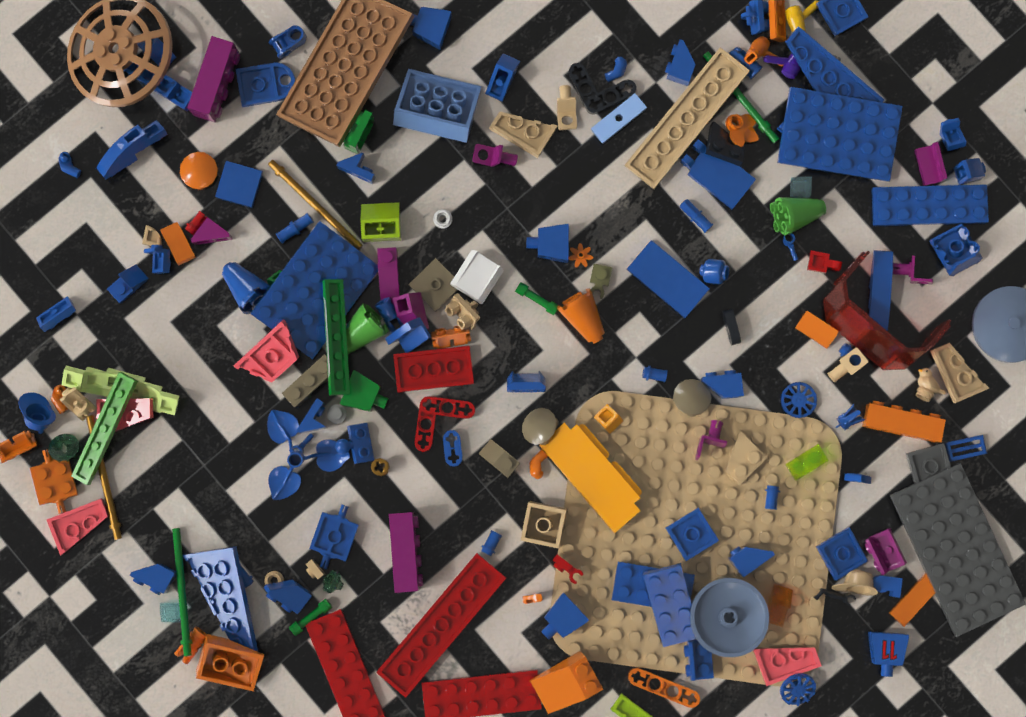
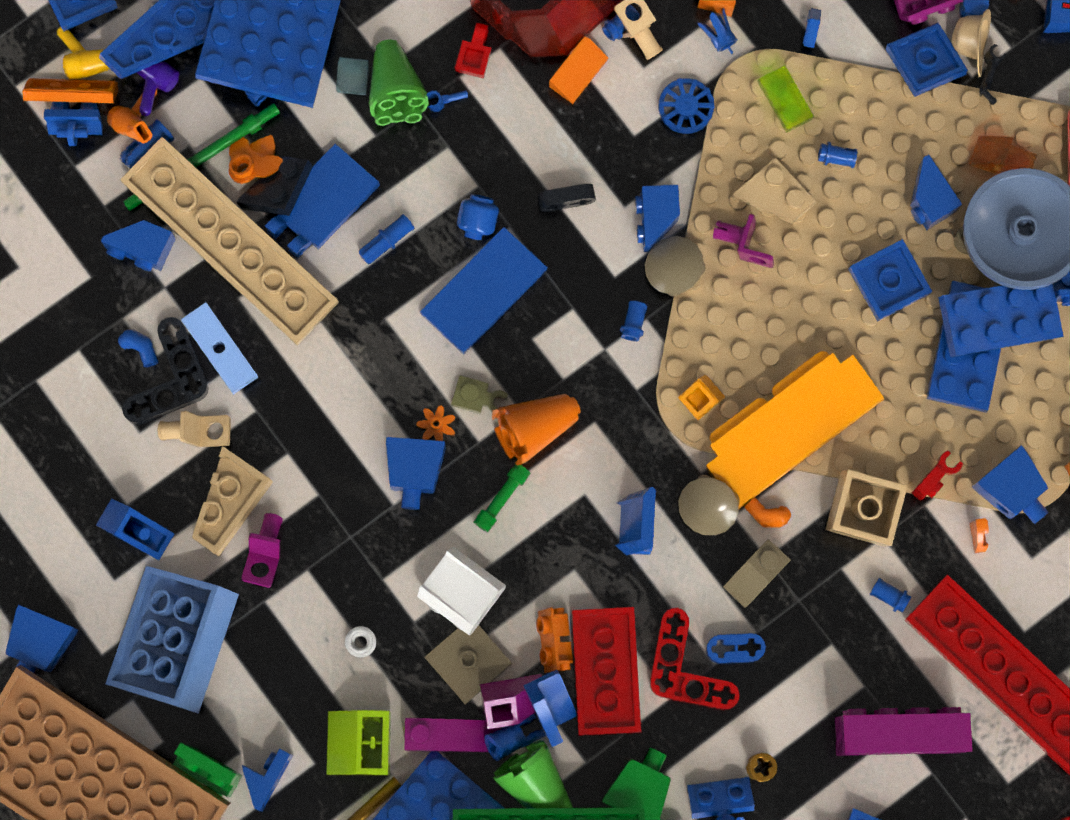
camera: 90 degrees left, 5 degrees down
tan hips [445,293,480,330] -> none

